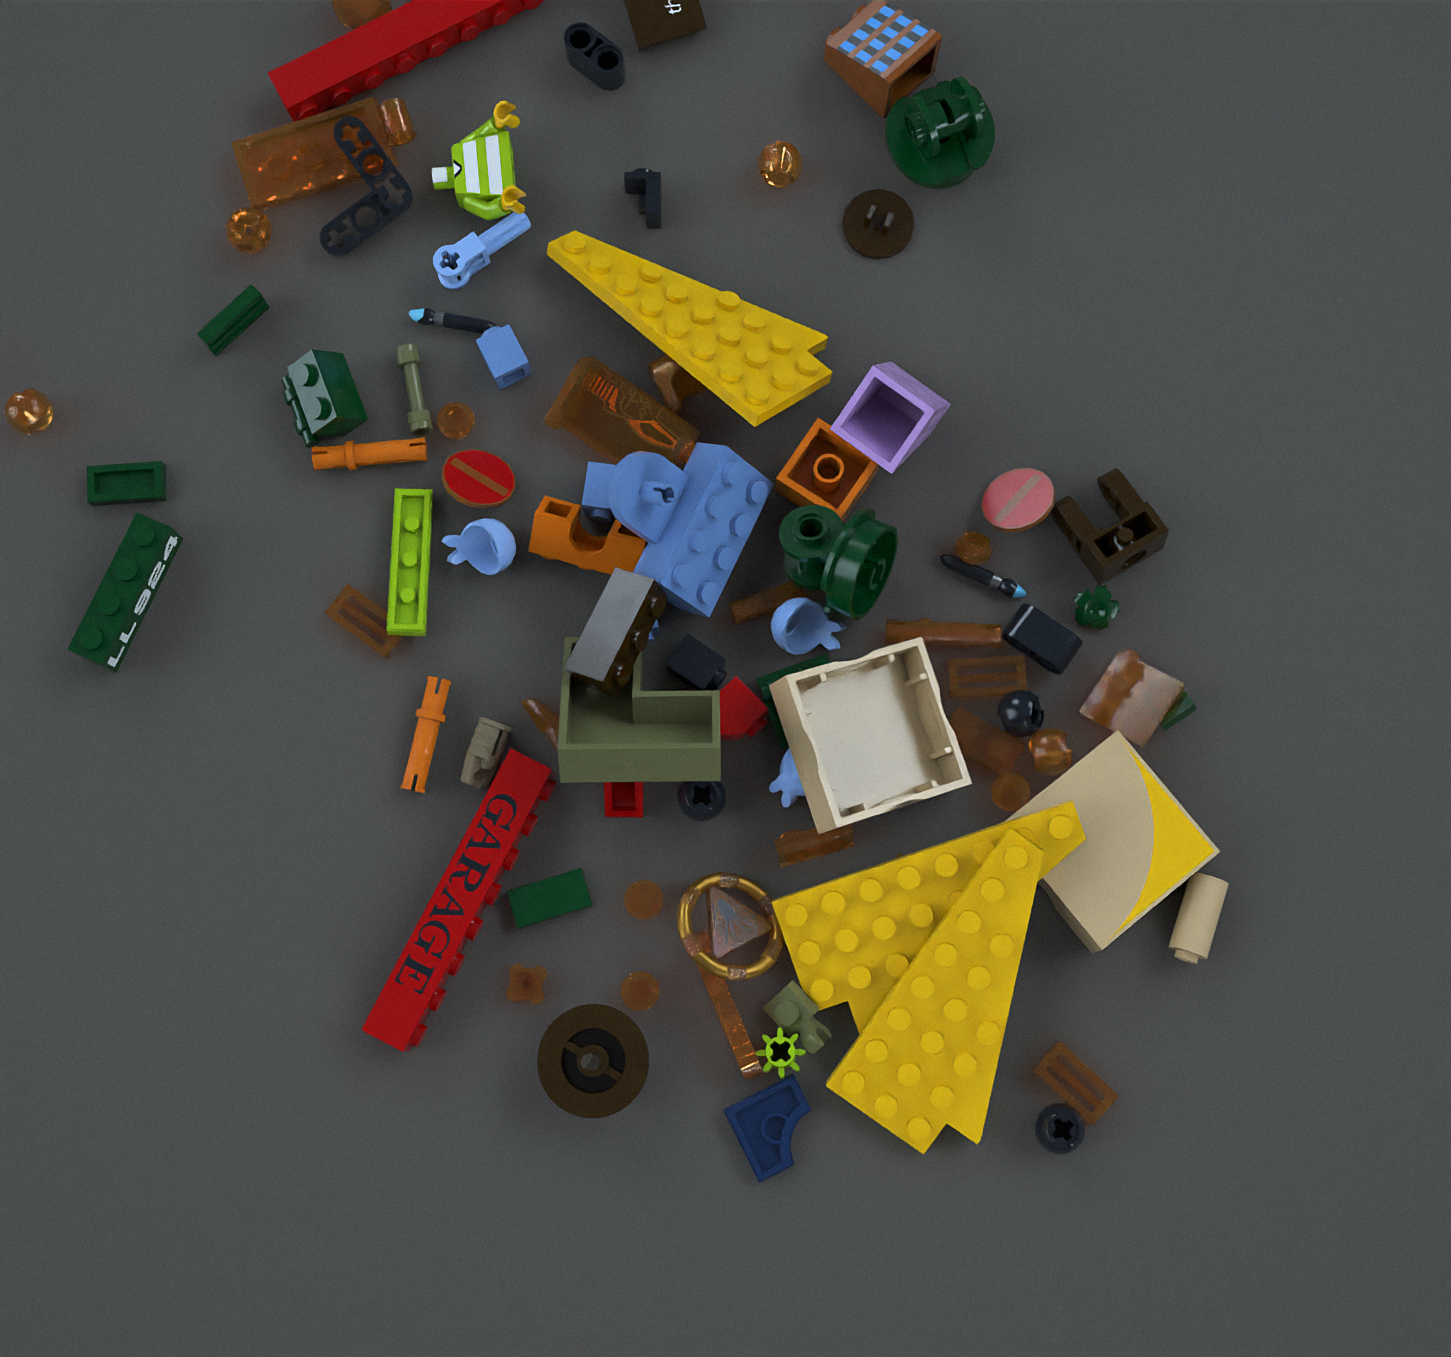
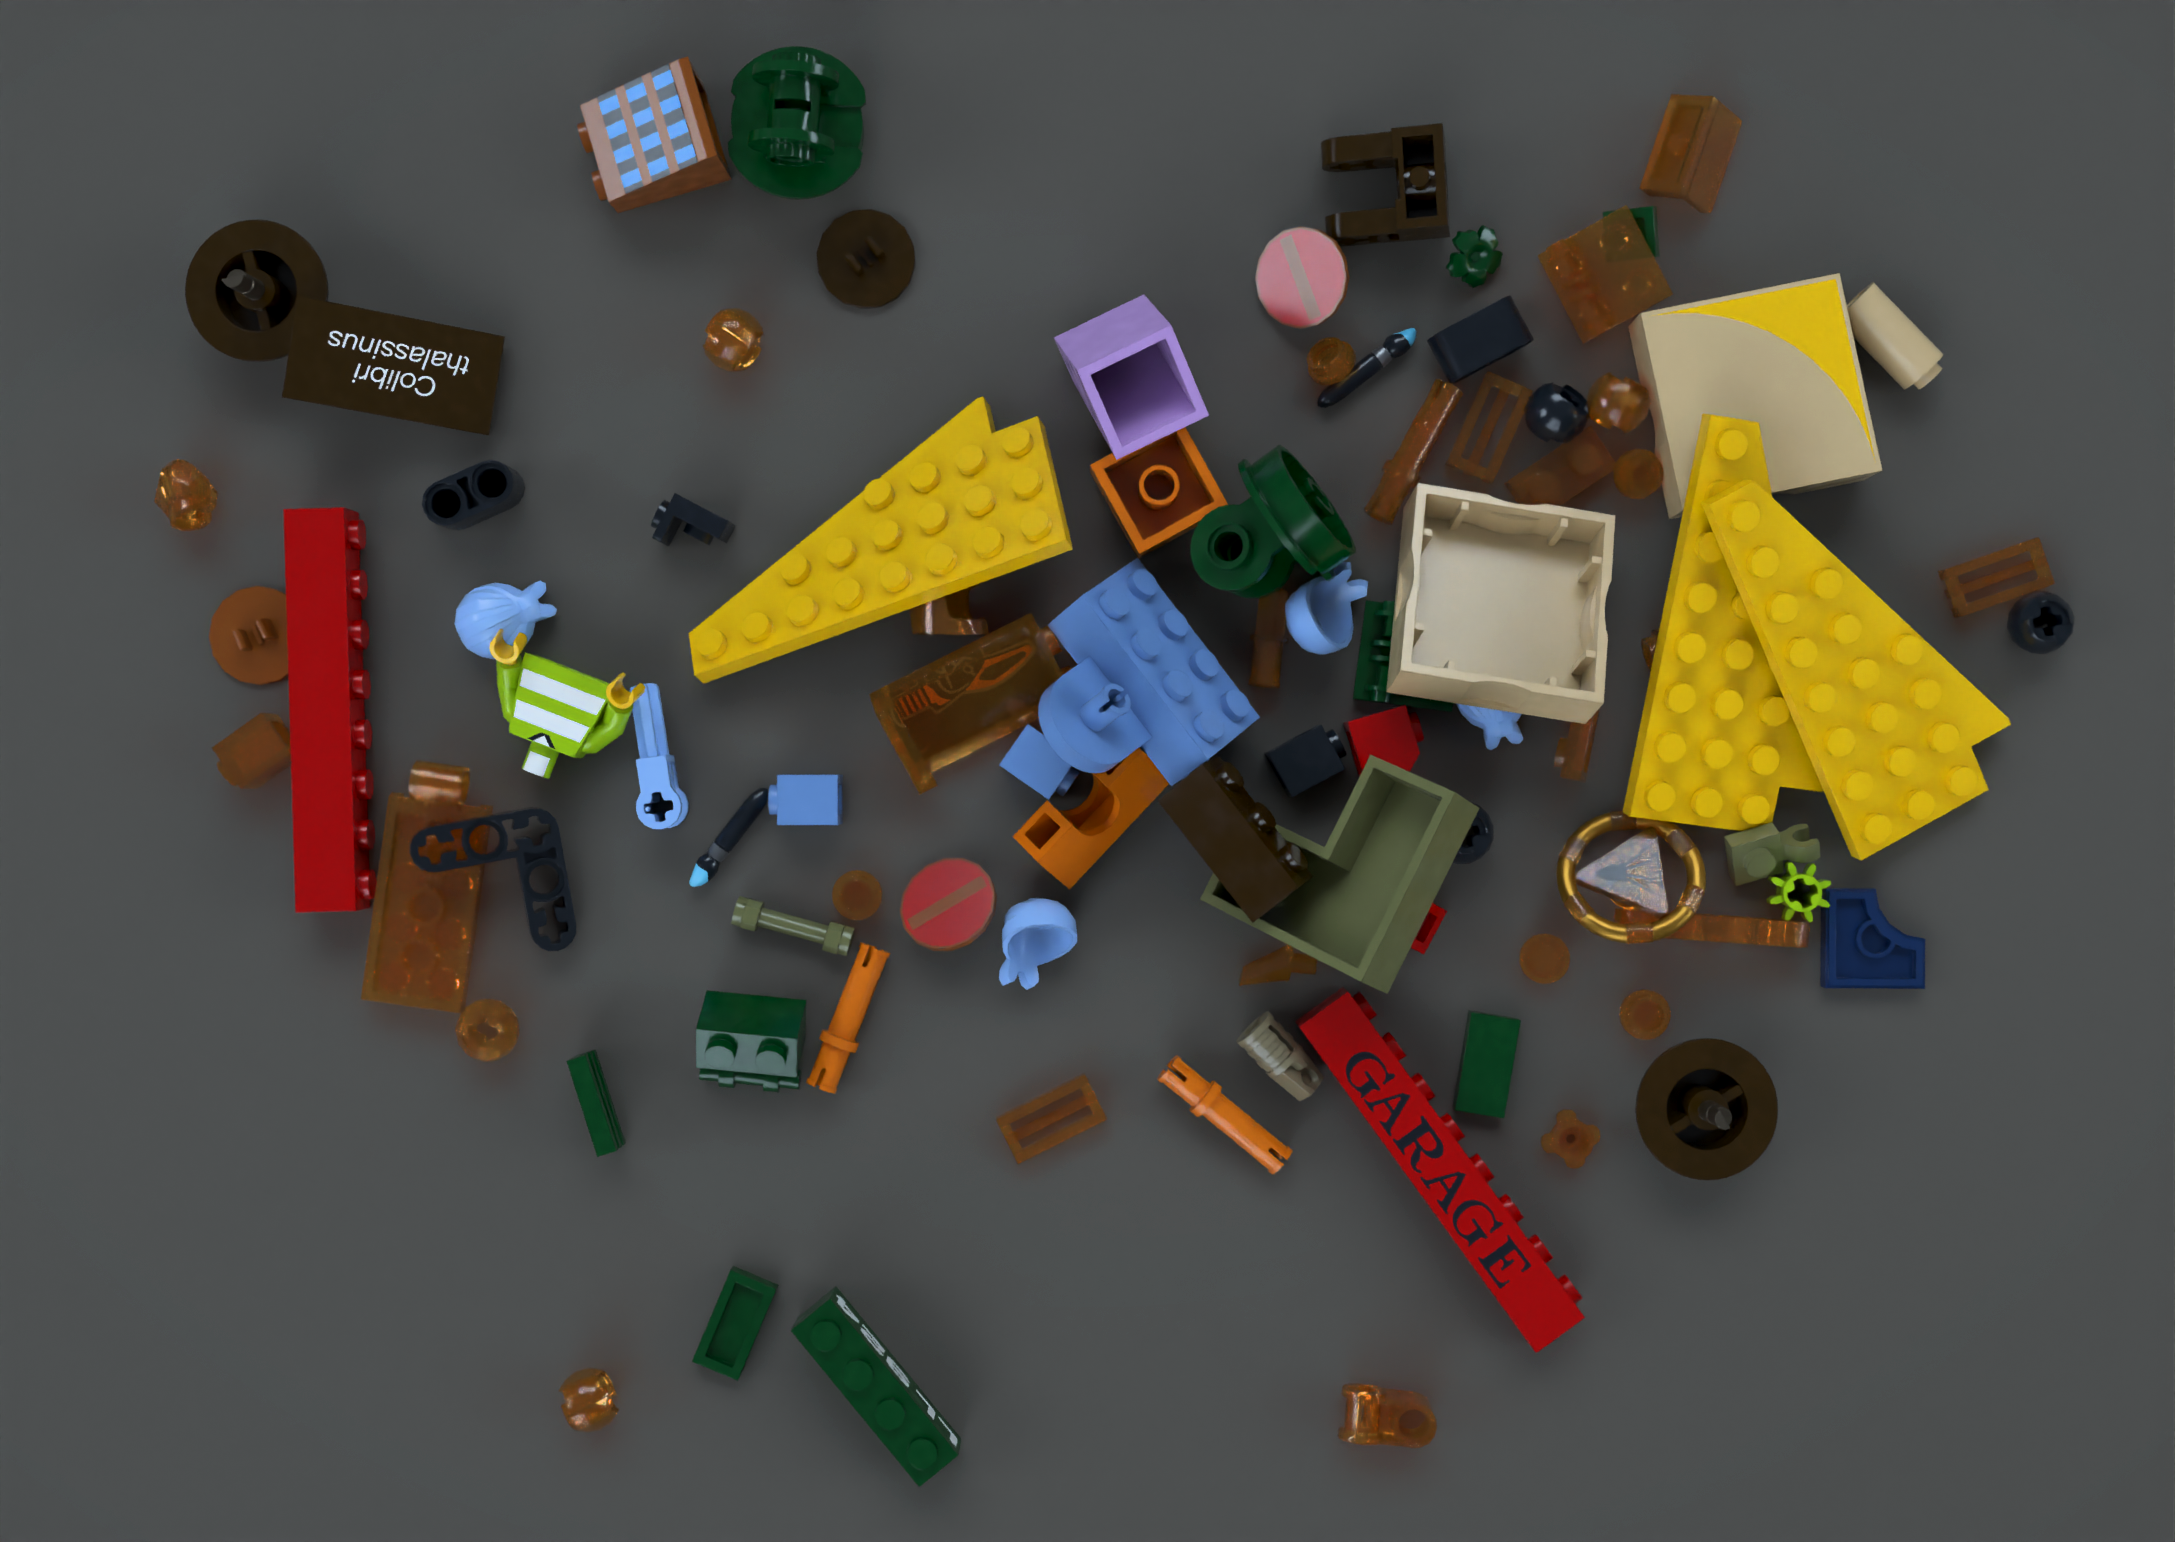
camera: 65 degrees left, 10 degrees up
lime tile [387,488,434,636] -> none
none -> light blue piece [454,581,557,659]
none -> clear orange piece [1338,1383,1437,1448]
none -> clear orange panel [1639,94,1742,213]

